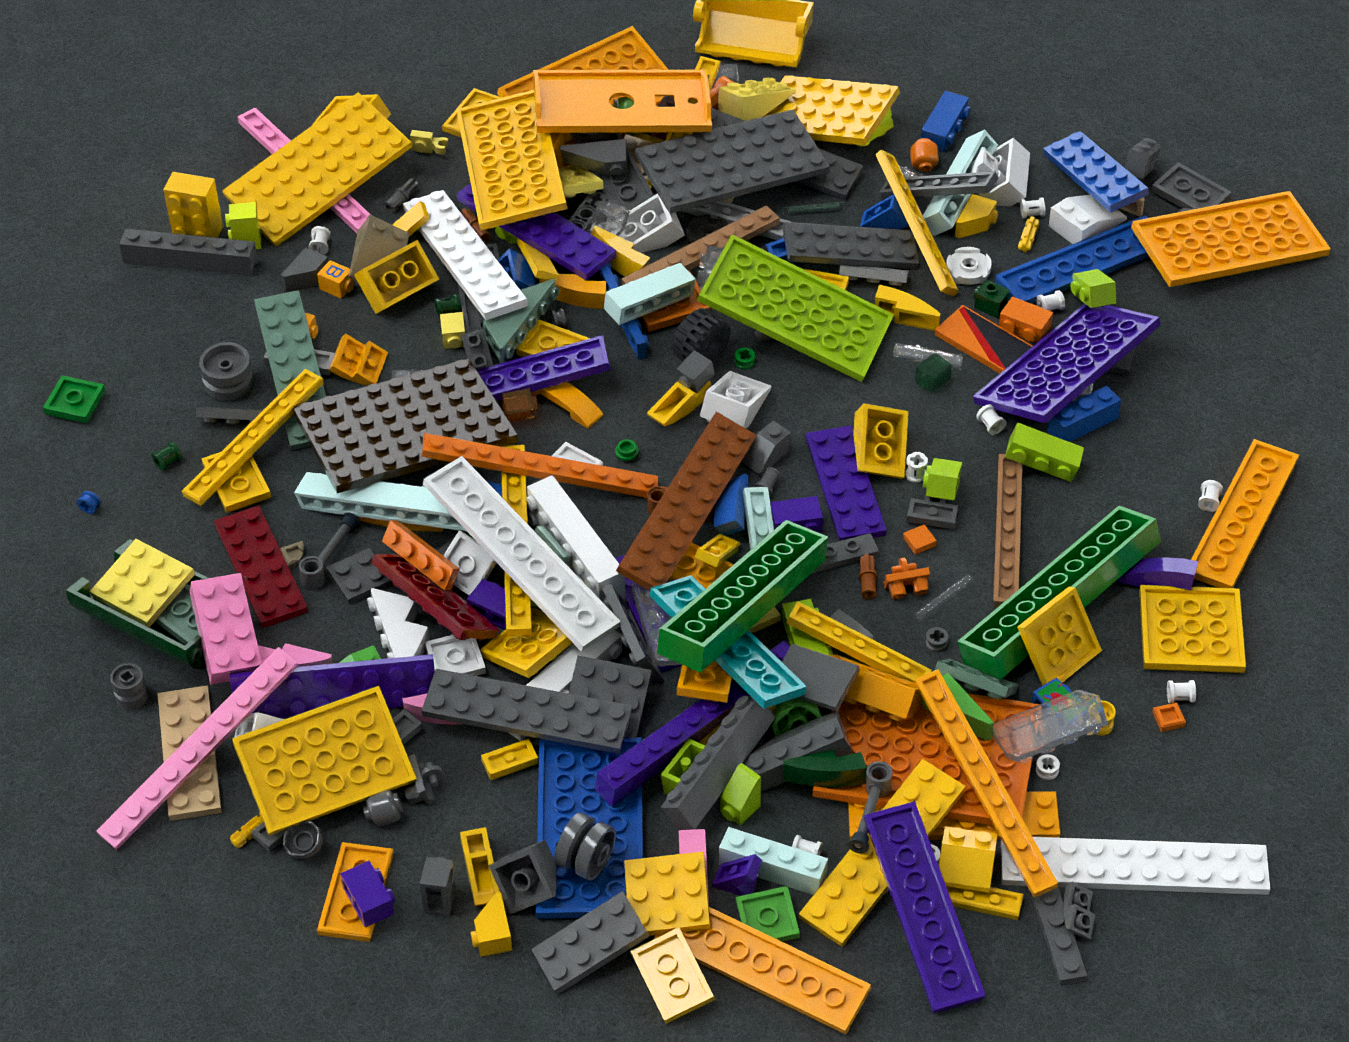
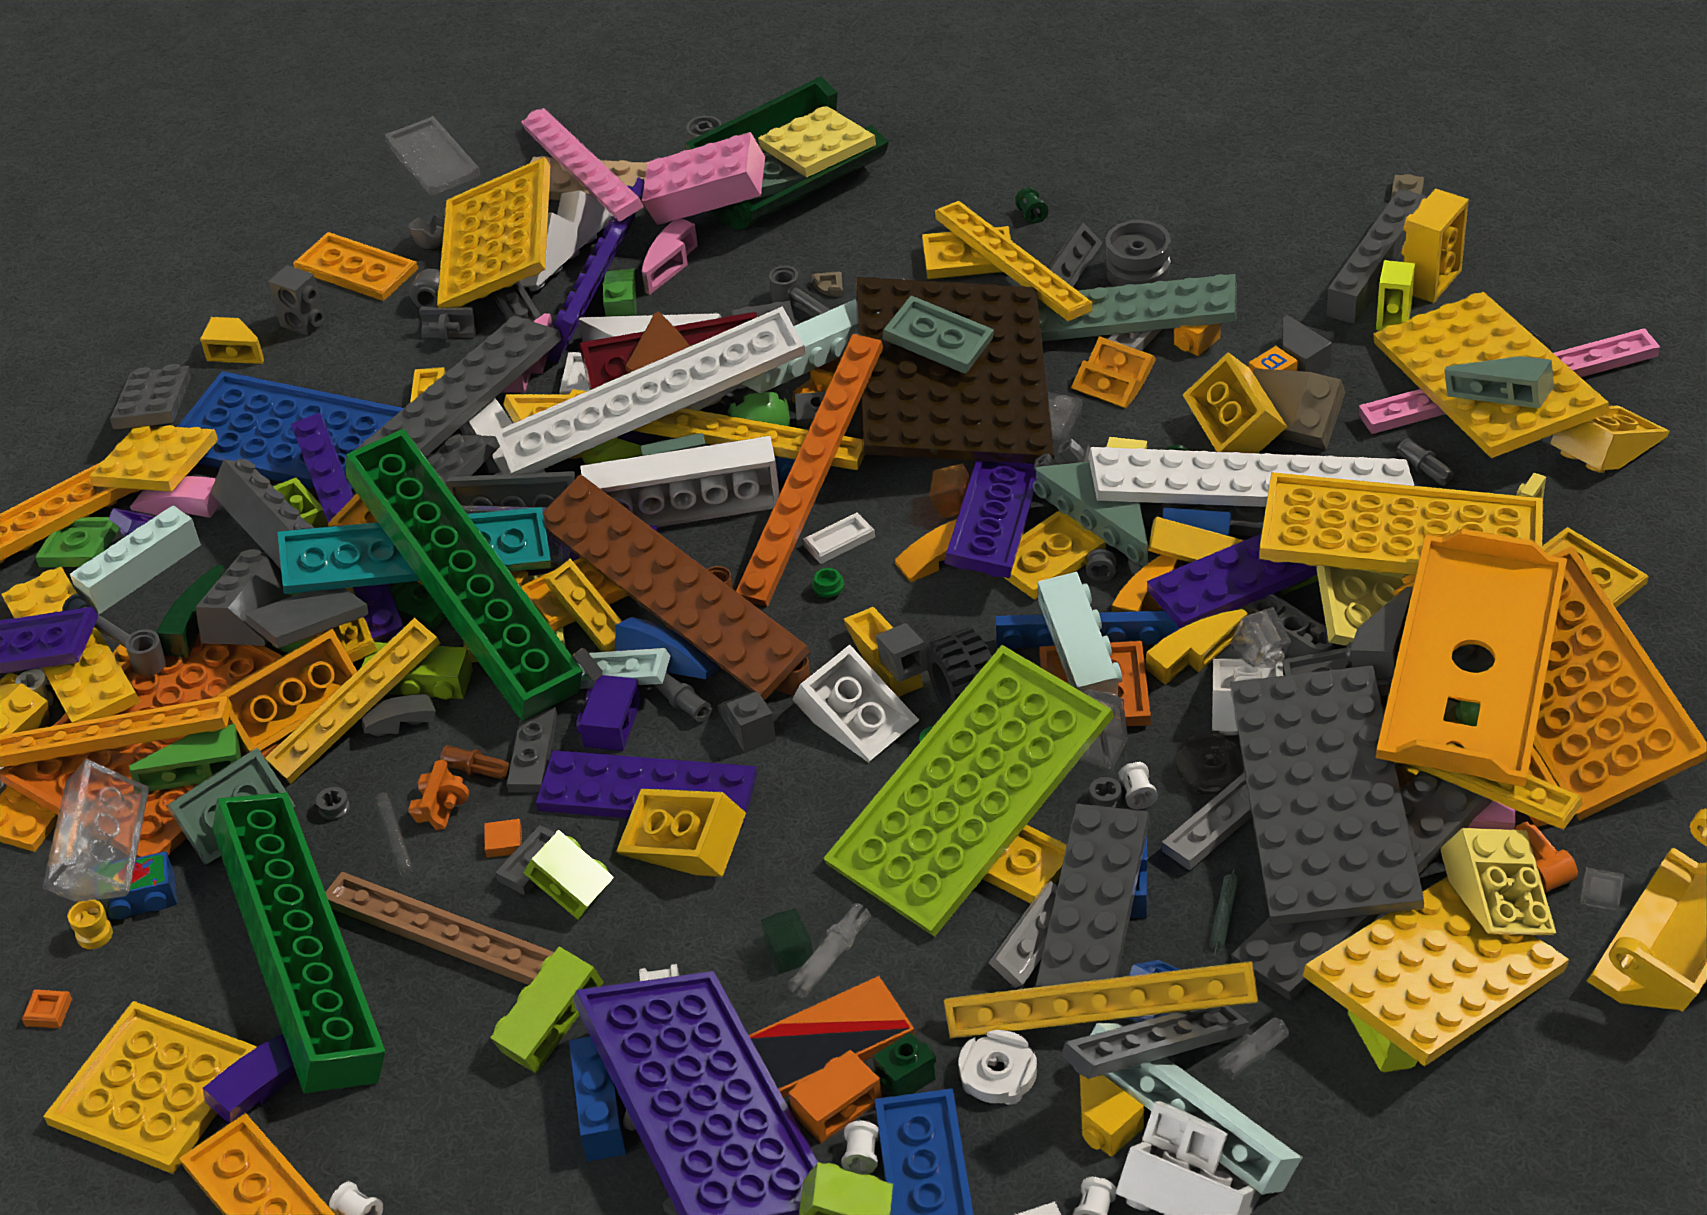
camera: 115 degrees right, 5 degrees down
green plate [43,375,106,423] -> none
blue bush [76,491,101,514] -> none
dark red plate [214,505,308,628] -> none
white bush [308,226,330,255] -> none
dark purple brick [340,861,396,927] -> none
yellow tile [392,201,429,236] -> none
yellow slope [460,827,500,906] -> none
dark grey slope [489,840,556,914] -> none
dark grey wheel [554,812,616,881] -> none
medium nougat plate [622,205,780,285] -> none
yellow plate [631,927,715,1024] -> none
lime slope [720,763,761,825] -> none
white bush [792,835,823,856] -> none
yellow slope [875,285,940,331] -> none
white bush [906,452,928,483] -> none
orange head [910,138,939,172] -> none
blue brick [921,91,971,152] -> none
yellow plate [1017,587,1102,686] -> none
yellow axle [1018,216,1039,253] -> none
white bush [1167,680,1196,703] -> none
none -> clear plate [385,116,480,196]
none -> dark grey tile [572,648,603,681]
none -> dark orange slope [625,311,690,373]
none -> sand green plate [882,296,994,374]
none -> dark tan plate [1391,174,1424,199]
none -> sand green slope [1444,356,1554,409]

